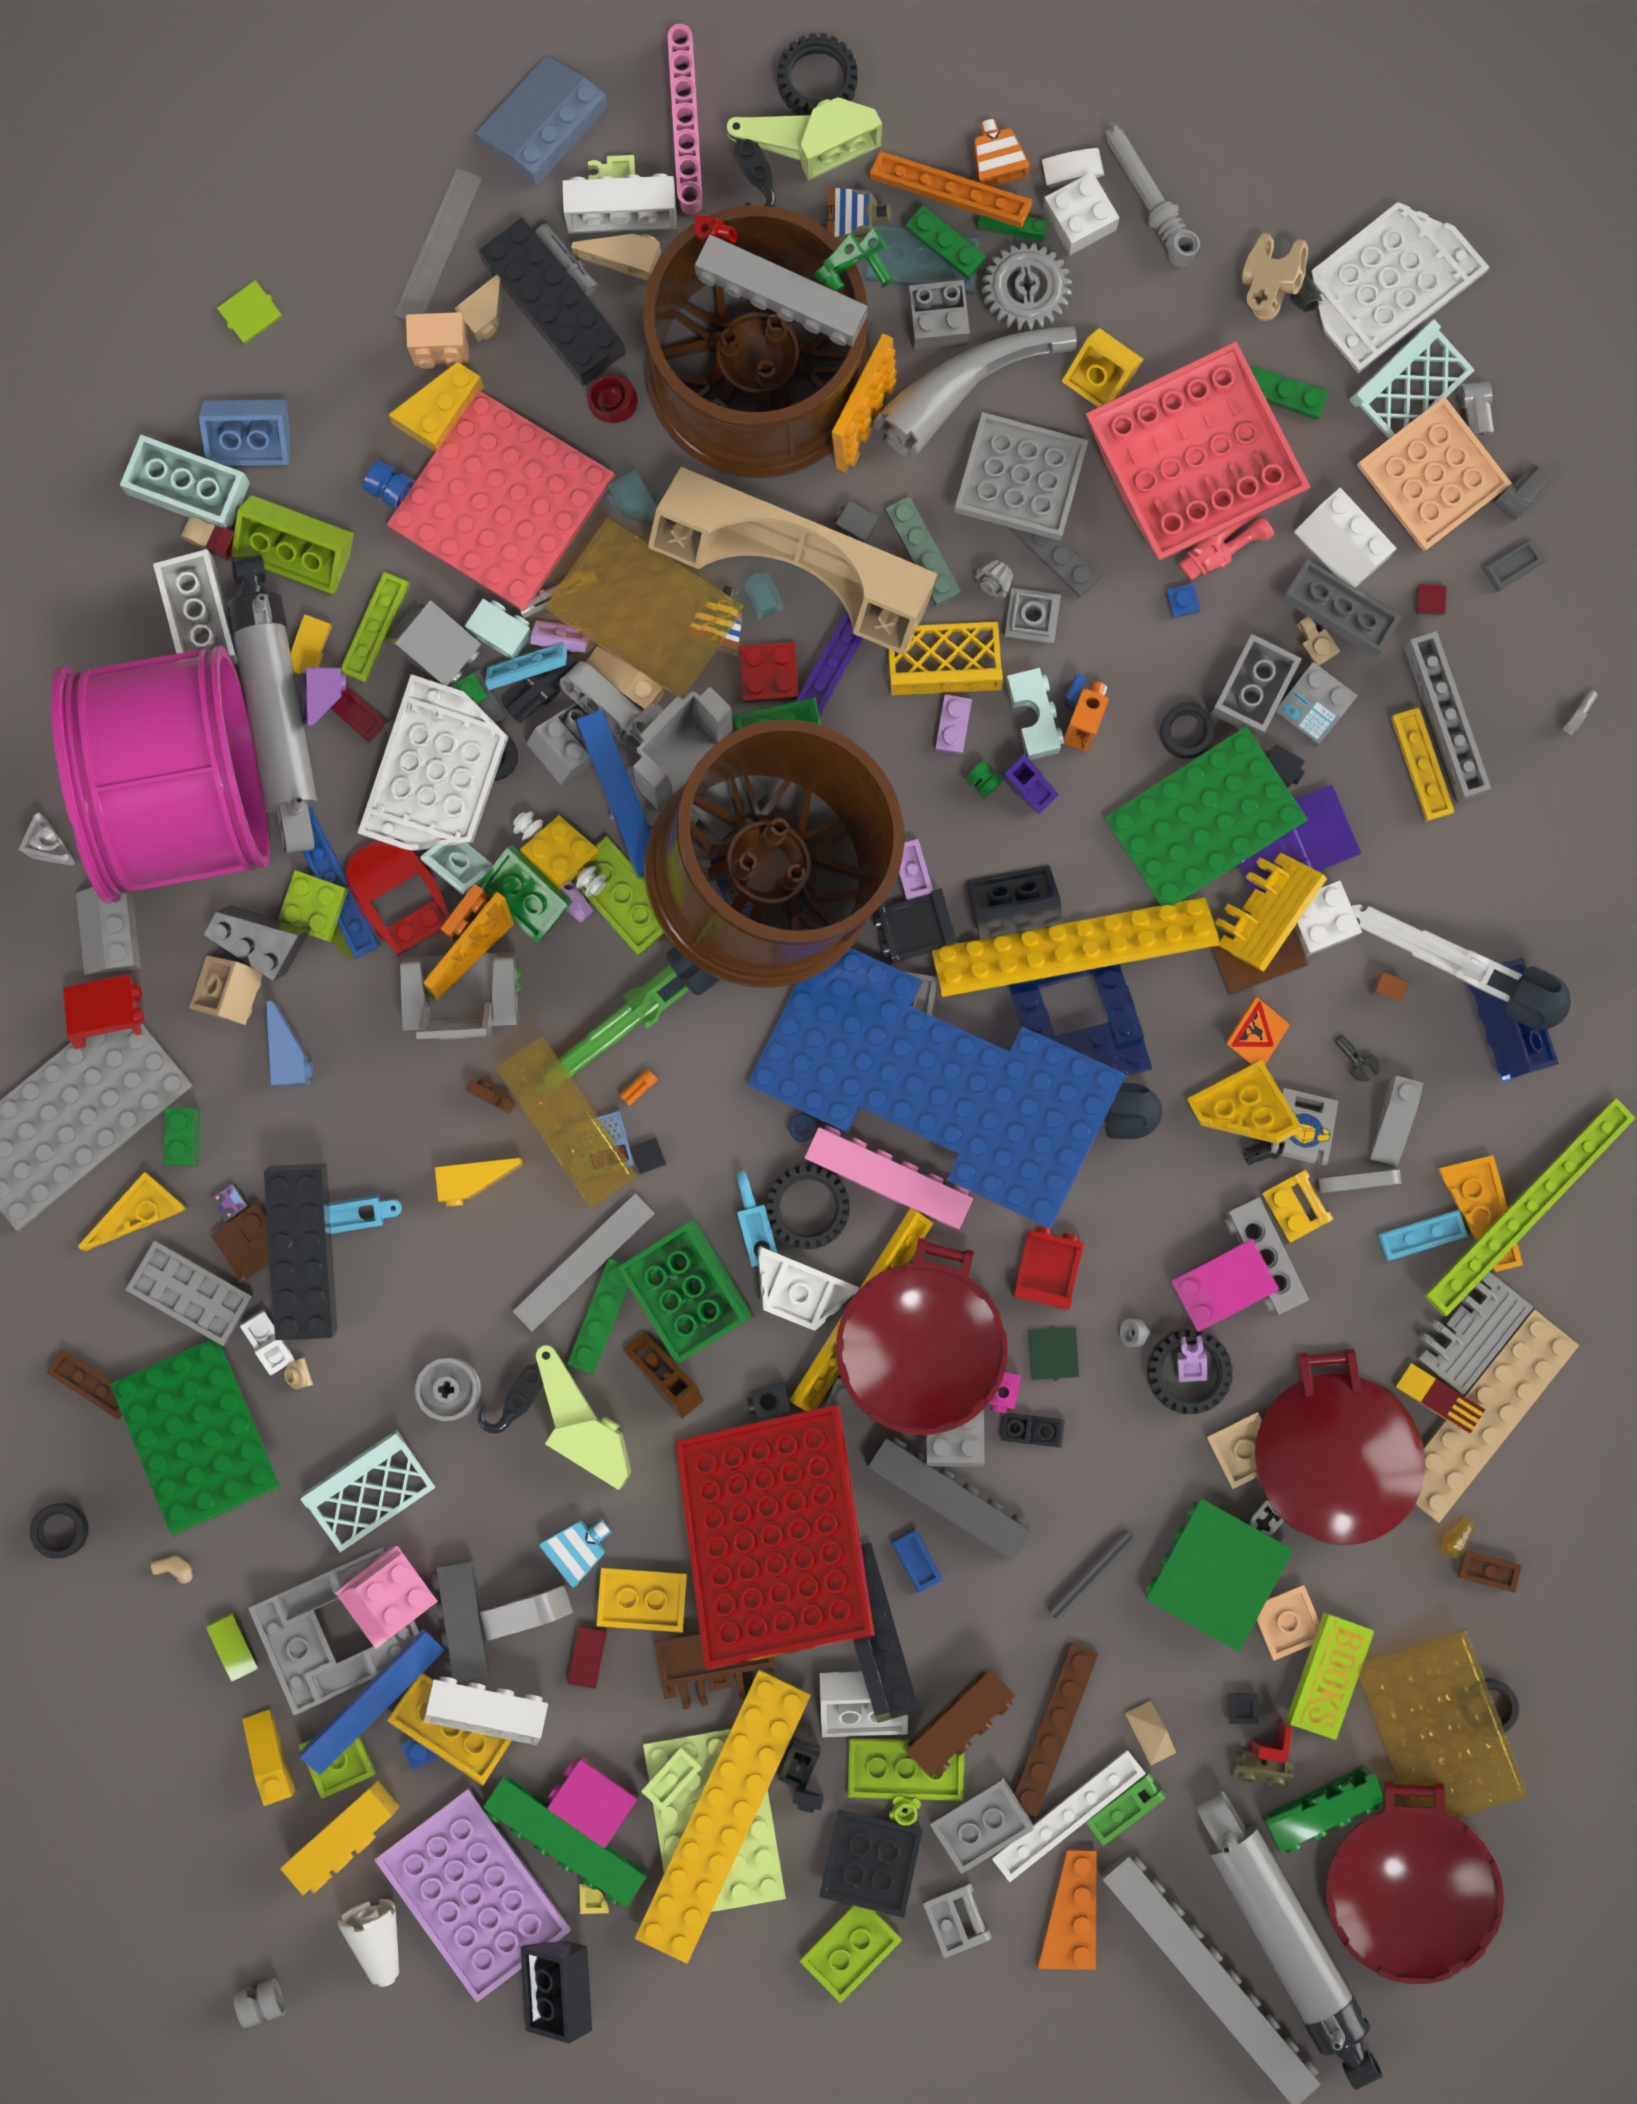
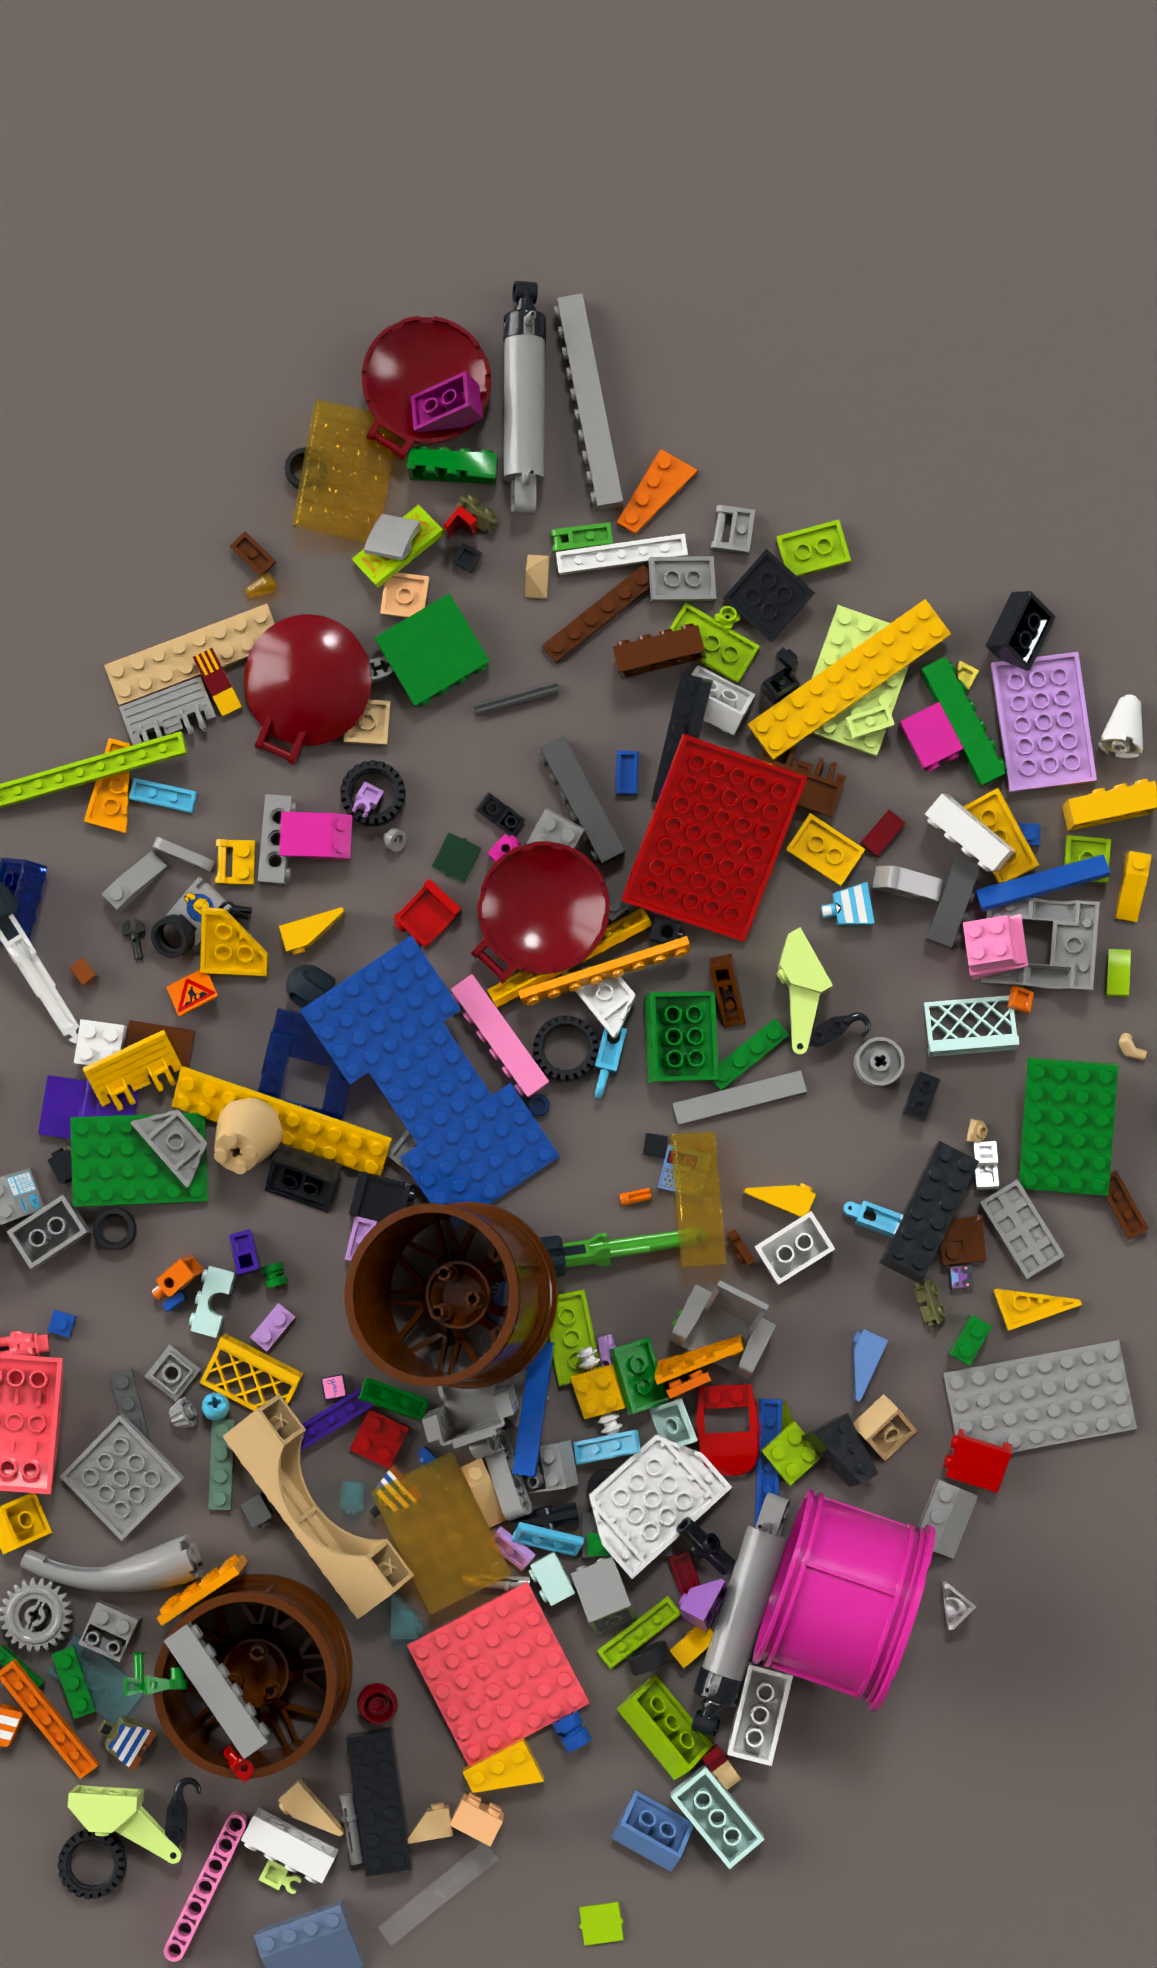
camera: 145 degrees left, 0 degrees up
none -> light grey wing [131,1109,207,1188]
none -> black tyre [151,914,195,959]
none -> medium azure piece [201,1393,230,1421]
none -> tan cone [214,1097,284,1174]
none -> yellow slope [279,907,345,956]
none -> bright pink tile [321,1374,347,1400]
none -> light grey slope [364,514,421,561]
none -> magenta slope [410,371,483,433]
none -> blue plate [417,1446,441,1468]
none -> light orange plate [518,936,691,1006]
none -> medium azure tile [573,1430,641,1465]
none -> black tyre [627,1641,672,1676]
none -> black piece [676,1517,736,1575]
none -> white slope [755,1211,835,1285]
none -> black brick [902,1071,940,1122]
none -> olive hinge [914,1278,946,1326]
none -> orange tile [1007,985,1034,1014]

